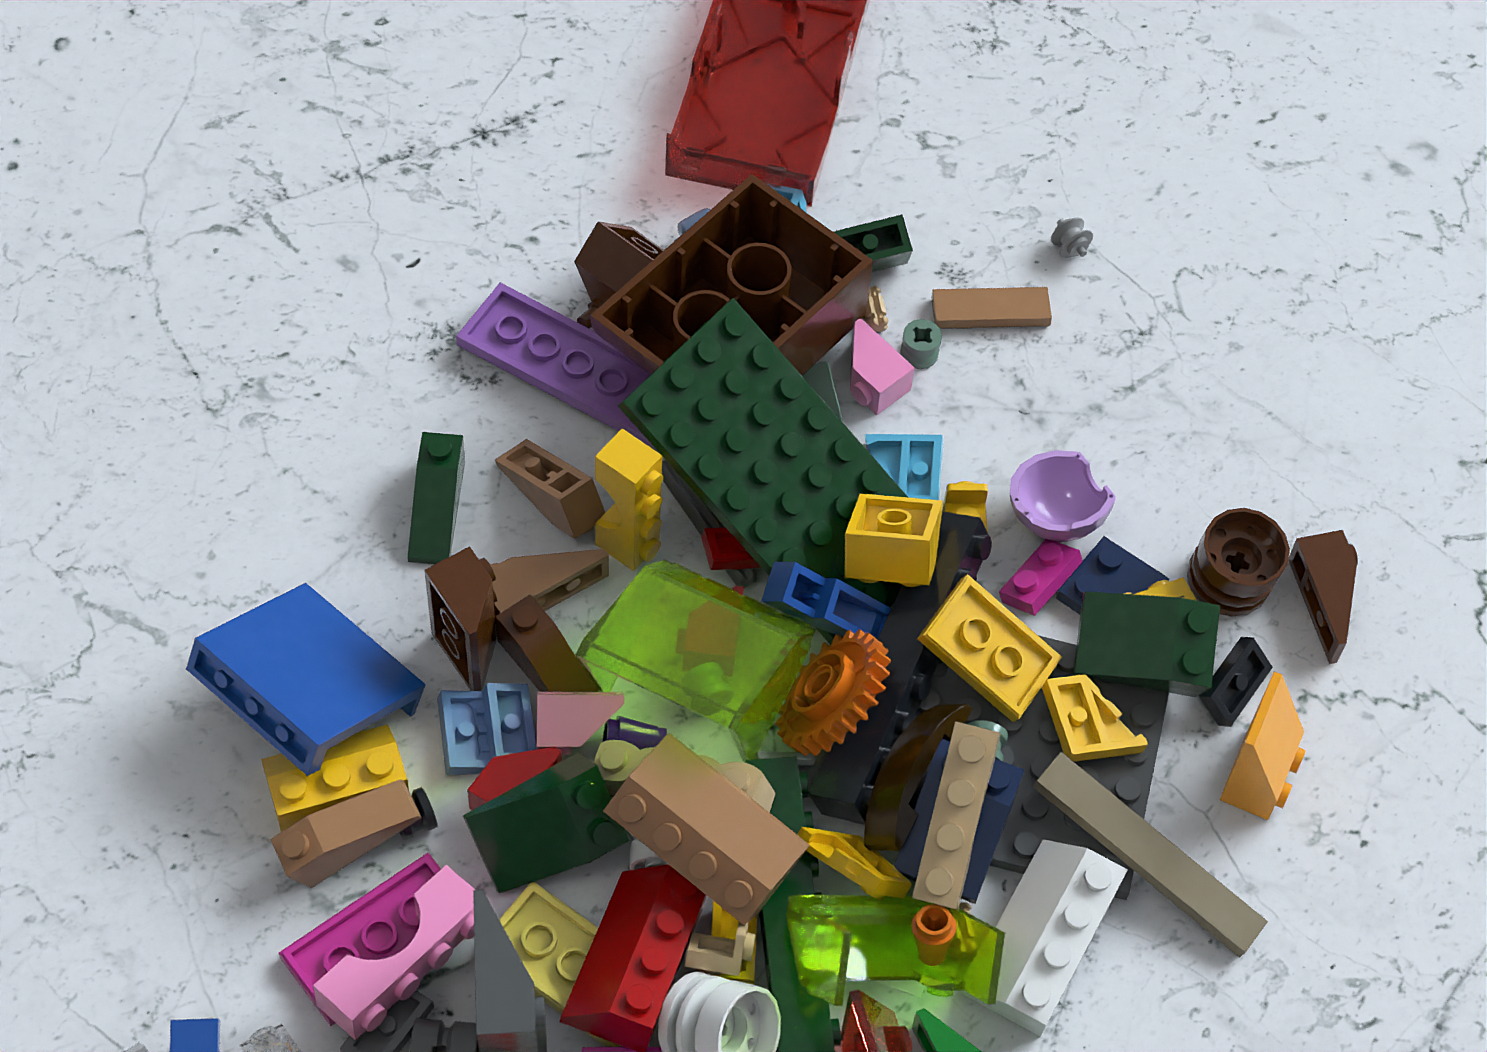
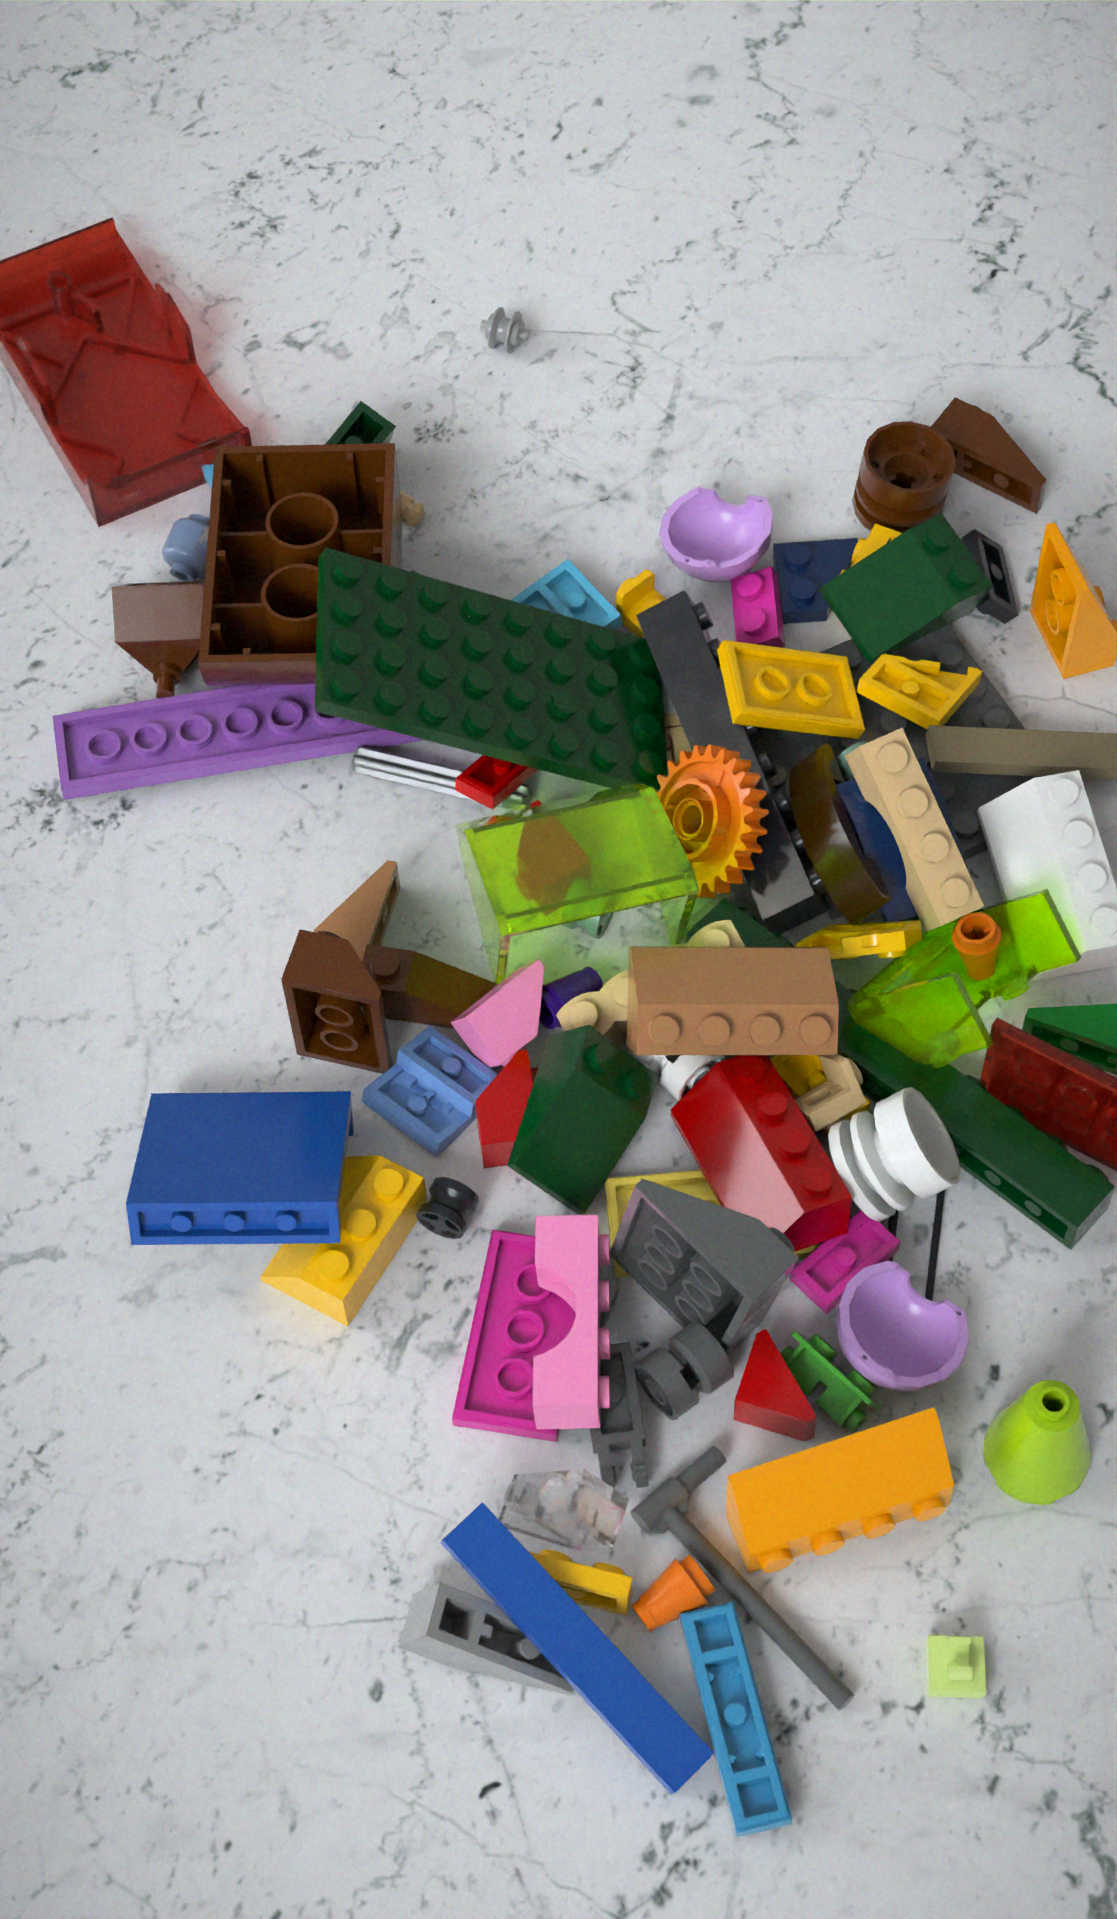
camera: 35 degrees left, 0 degrees up
medium nougat slope [270,779,421,888] -> none
dark green slope [407,432,465,564] -> none
medium nougat slope [495,439,606,539] -> none
yellow arch [595,428,663,571] -> none
blue slope [761,562,891,639] -> none
yellow slope [845,494,943,587] -> none
bright pink slope [850,318,915,415] -> none
sand green wheel [900,319,942,369] -> none
medium nougat tile [931,287,1052,329] -> none

